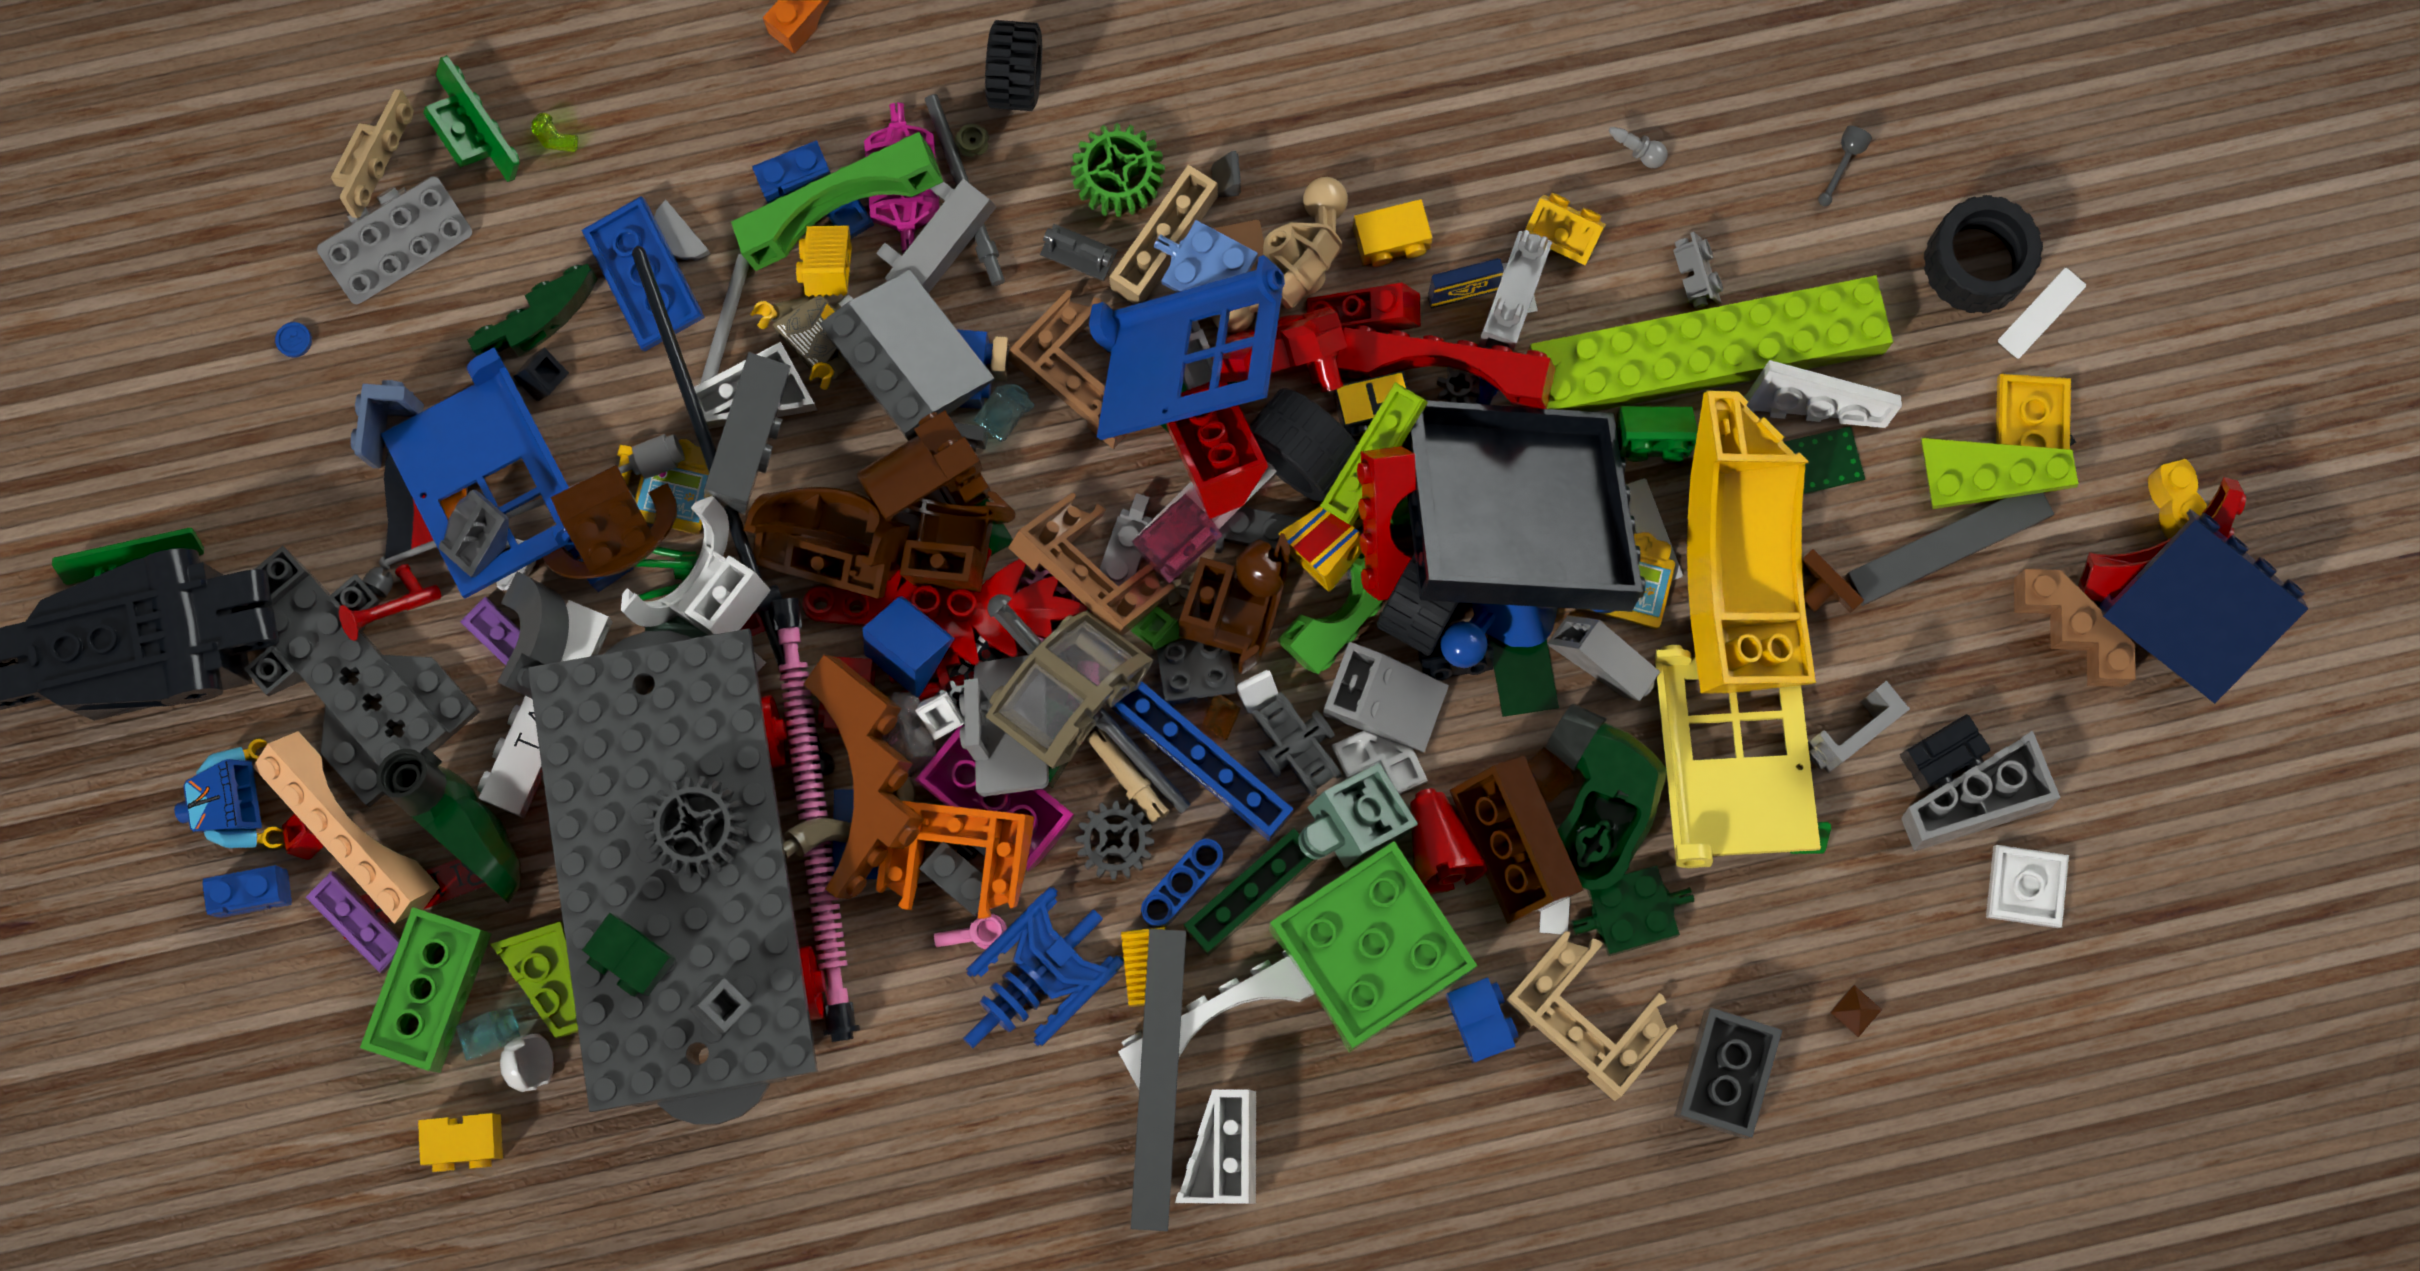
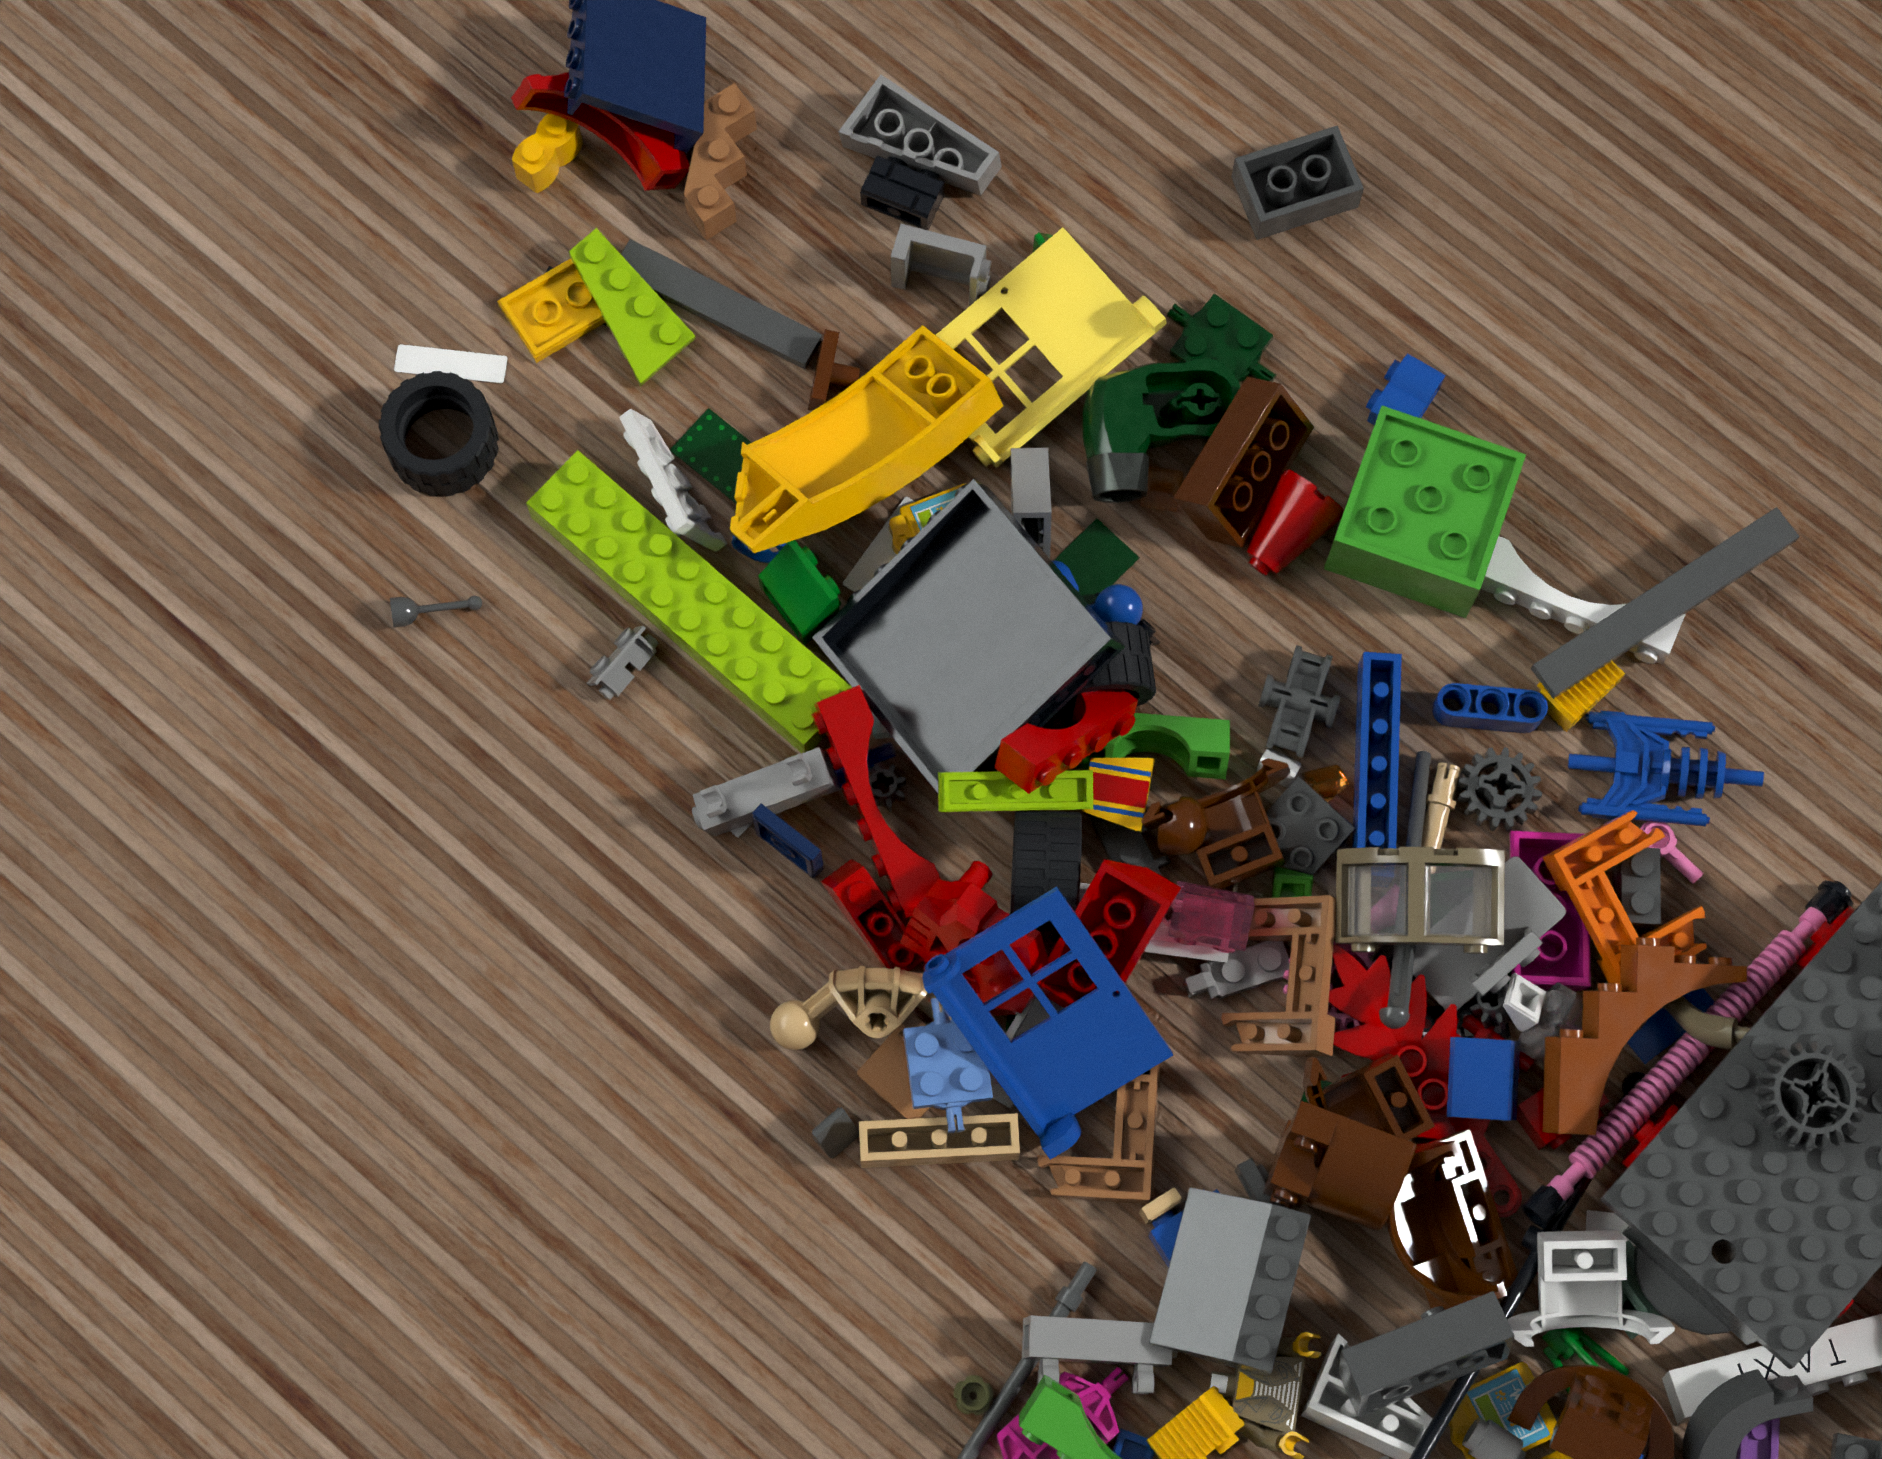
camera: 130 degrees left, 5 degrees down
clear light blue bracket [974,384,1035,442] -> none
black tyre [985,20,1042,111] -> none
dark grey hinge [1040,224,1118,281] -> none
bright green gear [1071,123,1165,217] -> none
white wedge [1175,1090,1256,1204] -> none
dark green brick [1184,828,1317,956] -> none
sand green brick [1298,763,1418,869] -> none
light grey slope [1323,642,1449,753] -> none
white tile [1332,730,1428,795] -> none
yellow brick [1333,371,1408,437] -> none
yellow brick [1352,199,1432,267] -> none
tan wedge [1503,931,1678,1101] -> none
yellow bracket [1525,193,1606,266] -> none
light grey bar [1608,127,1668,168] -> none
reddish brown slope [1830,985,1882,1037] -> none
white tile [1986,845,2069,928] -> none

